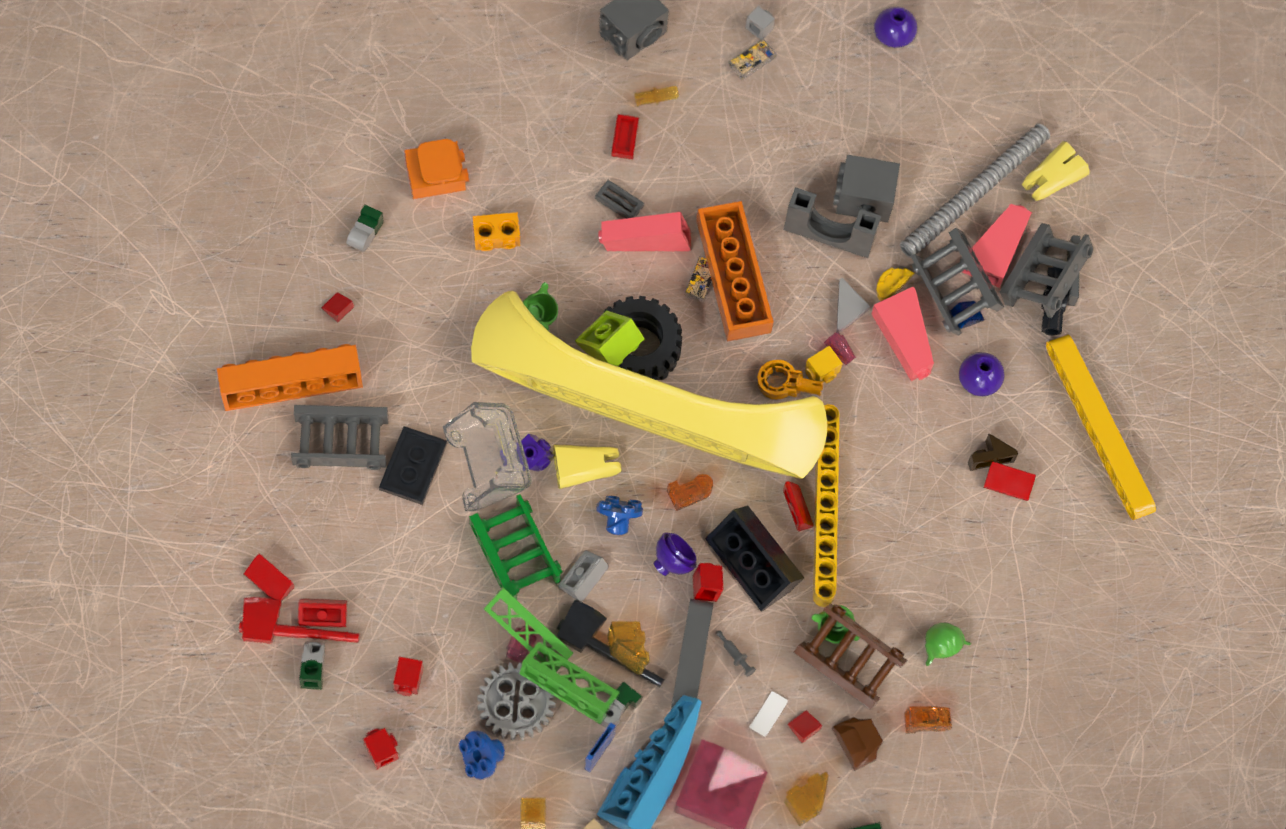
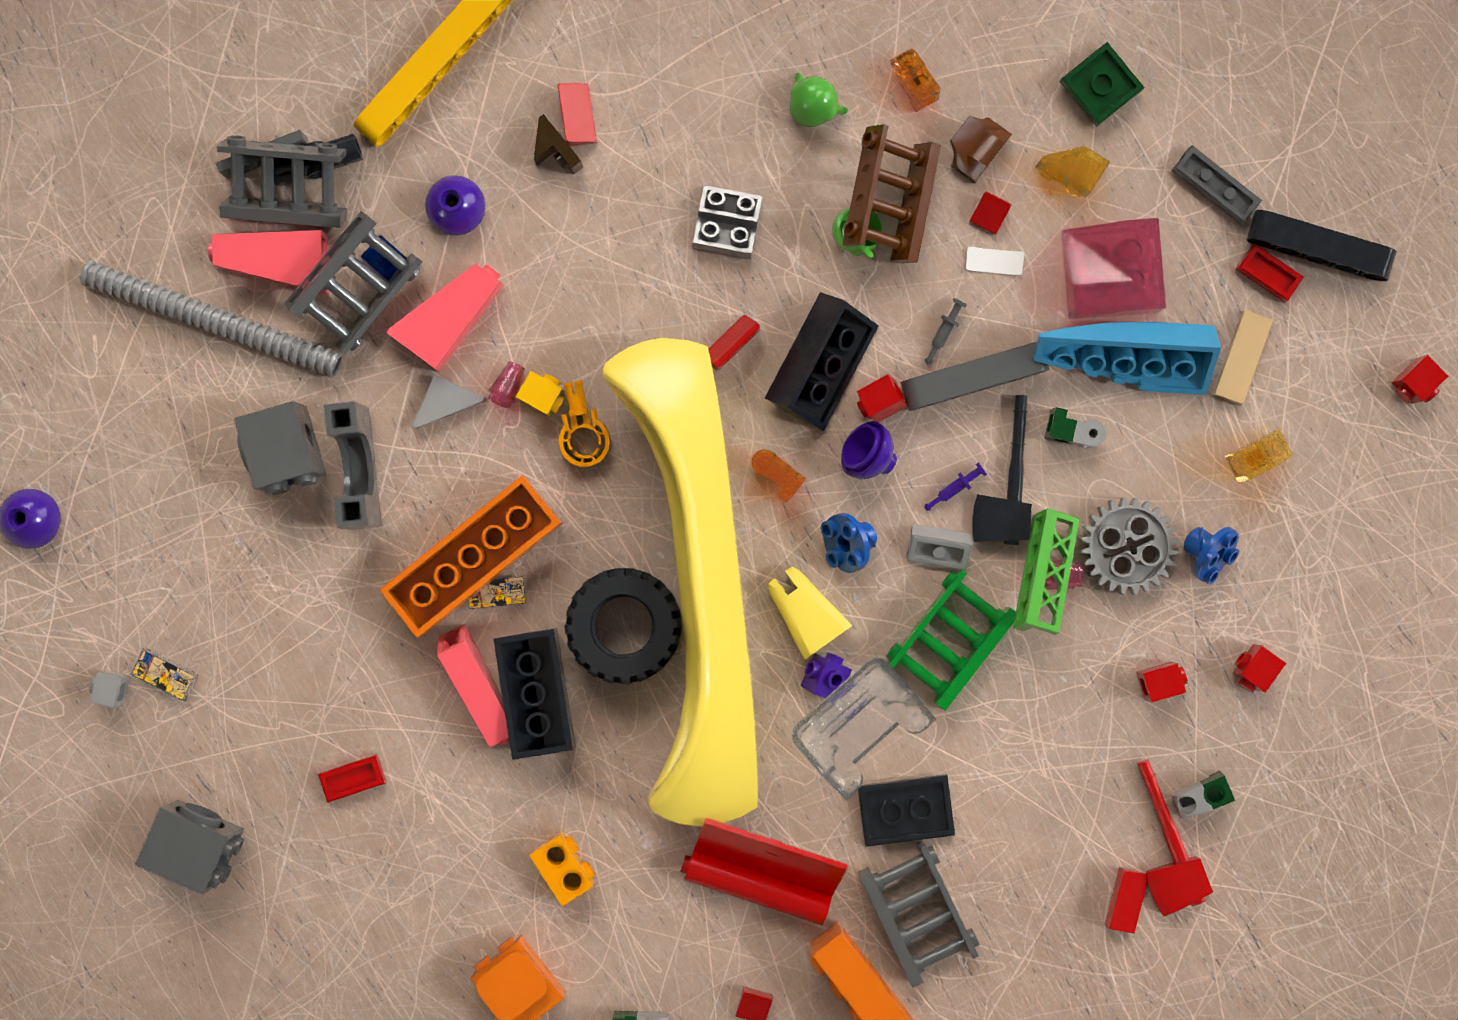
camera: 115 degrees left, 20 degrees up
red slope [298,599,348,627] -> none
bright green fence [519,642,619,724] -> none
bright green hair [523,282,558,330] -> none
lime slope [575,311,645,366] -> none
blue piece [585,722,616,772] -> none
dark grey tile [595,180,644,219] -> none
clear yellow slope [607,621,649,675] -> none
clear yellow axle [634,86,679,107] -> none
yellow beam [813,404,840,607] -> none
yellow tile [876,268,914,301] -> none
light yellow piece [1022,141,1090,201] -> none
none -> black slope [493,628,576,760]
none -> red door [680,818,848,926]
none -> flat silver slope [692,185,763,259]
none -> dark purple piece [924,462,987,511]

